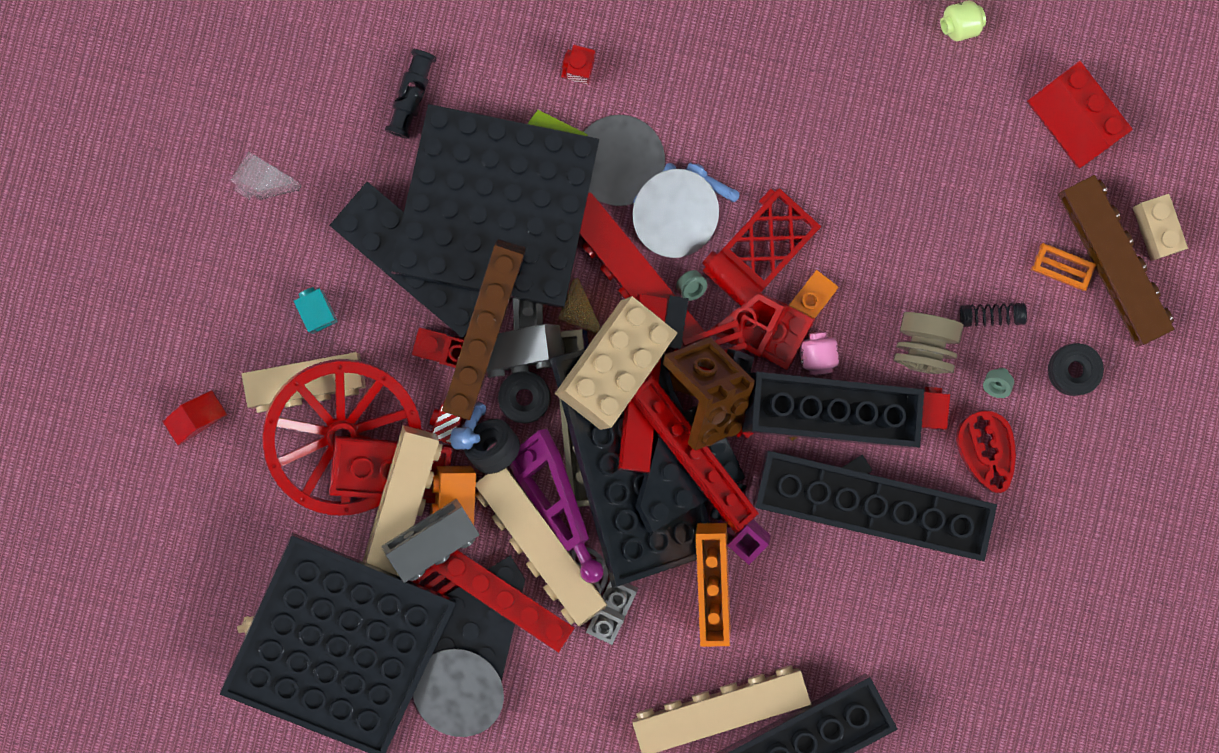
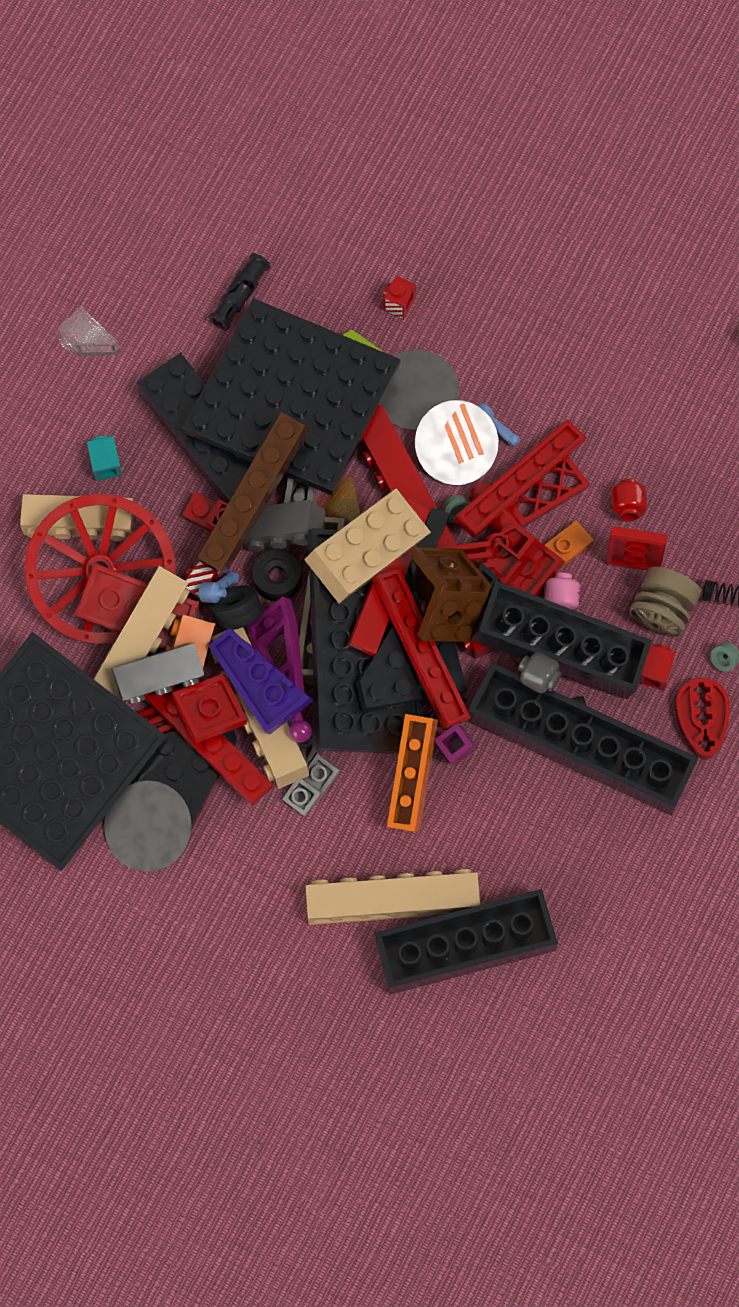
camera: 20 degrees right, 15 degrees down
none -> red plate [172,674,247,744]
none -> dark purple wing [208,628,314,735]
none -> orange tile [444,403,484,464]
none -> red tile [454,419,587,538]
none -> dark grey head [518,652,562,694]
none -> red tile [605,526,668,571]
none -> red head [611,479,647,522]

